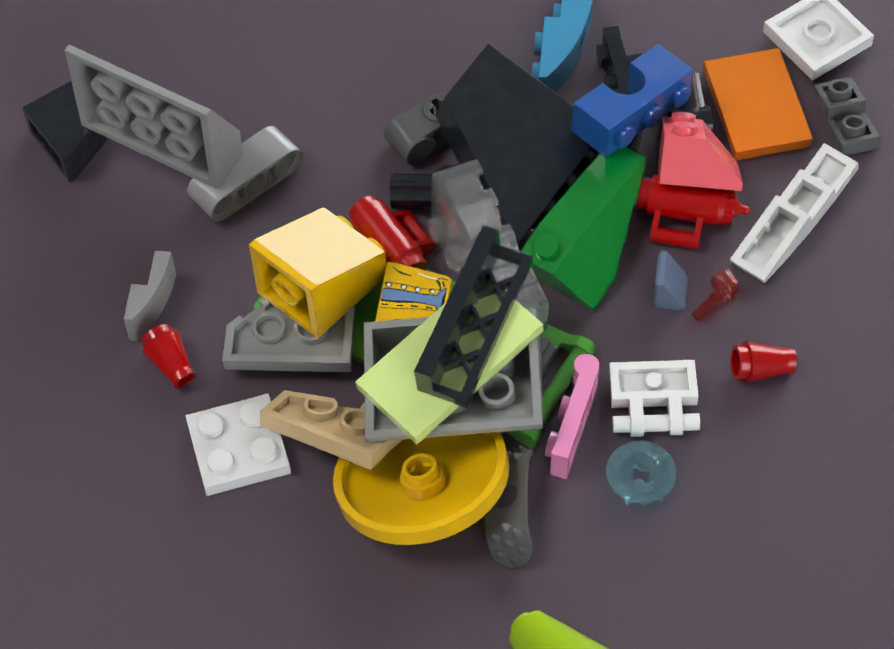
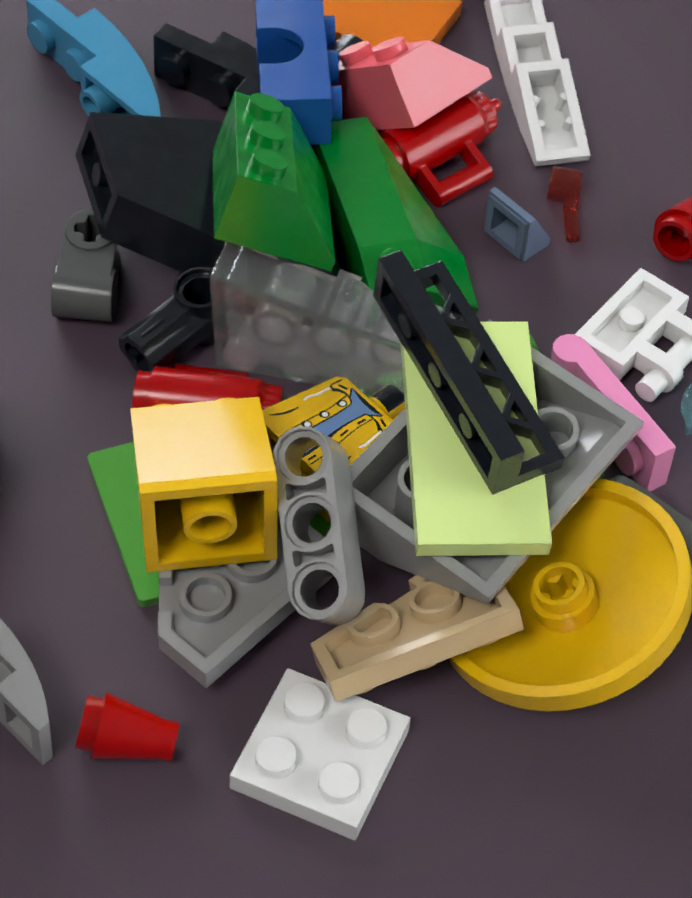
camera: 55 degrees left, 5 degrees down
none -> green slope [213,91,335,272]
none -> light grey beam [273,426,365,625]

